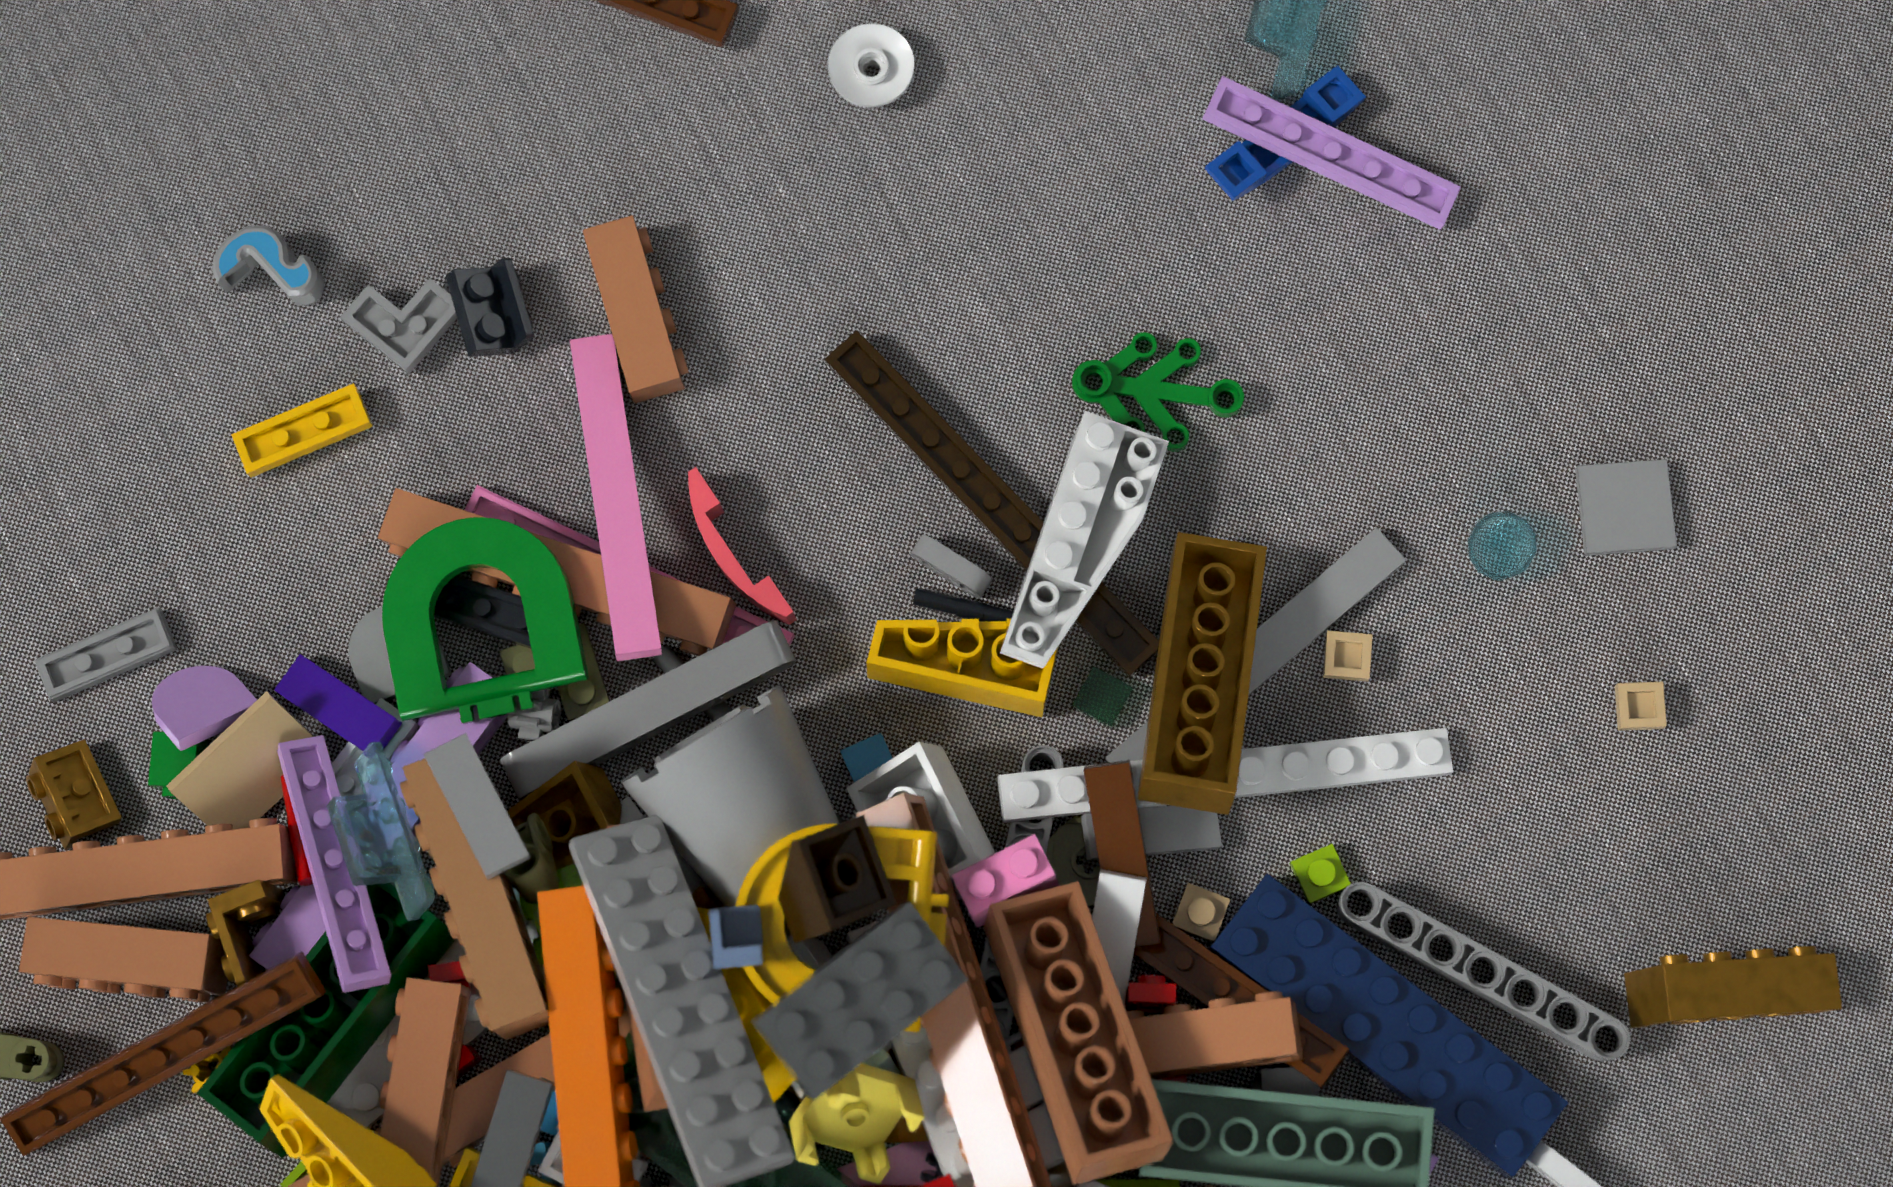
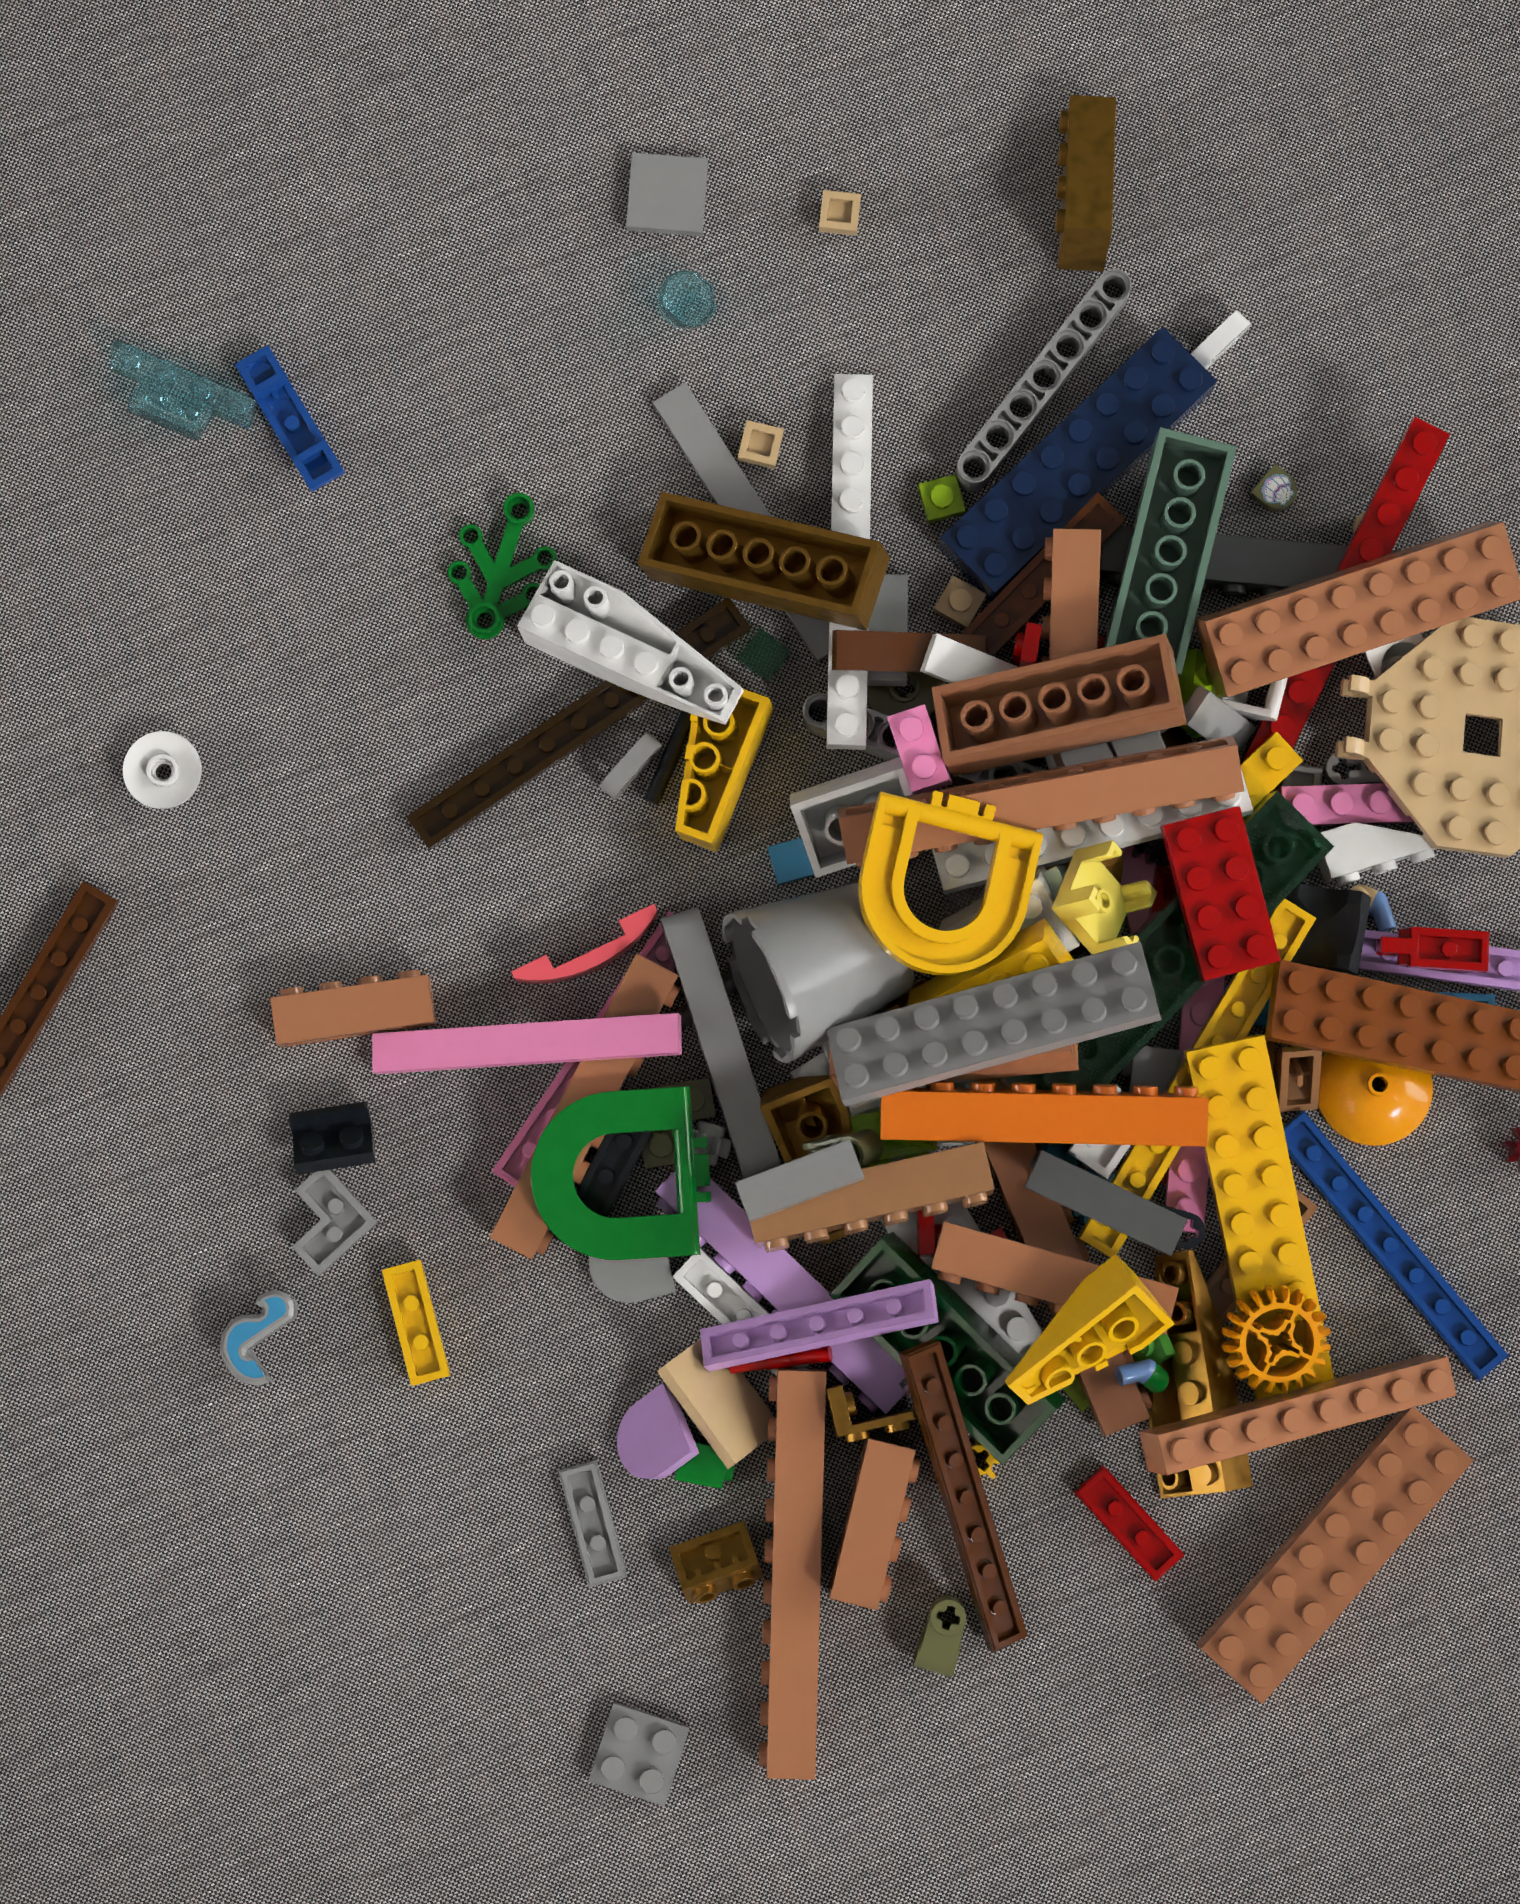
camera: 95 degrees left, 5 degrees up
dark purple tile [274,654,402,760] -> none
clear light blue bracket [326,742,435,921] -> none
sand blue panel [709,905,765,969] -> none
dark grey brick [751,902,969,1100] -> none
dark brown slope [778,814,897,943] -> none
lavender plate [1202,76,1461,230] -> none

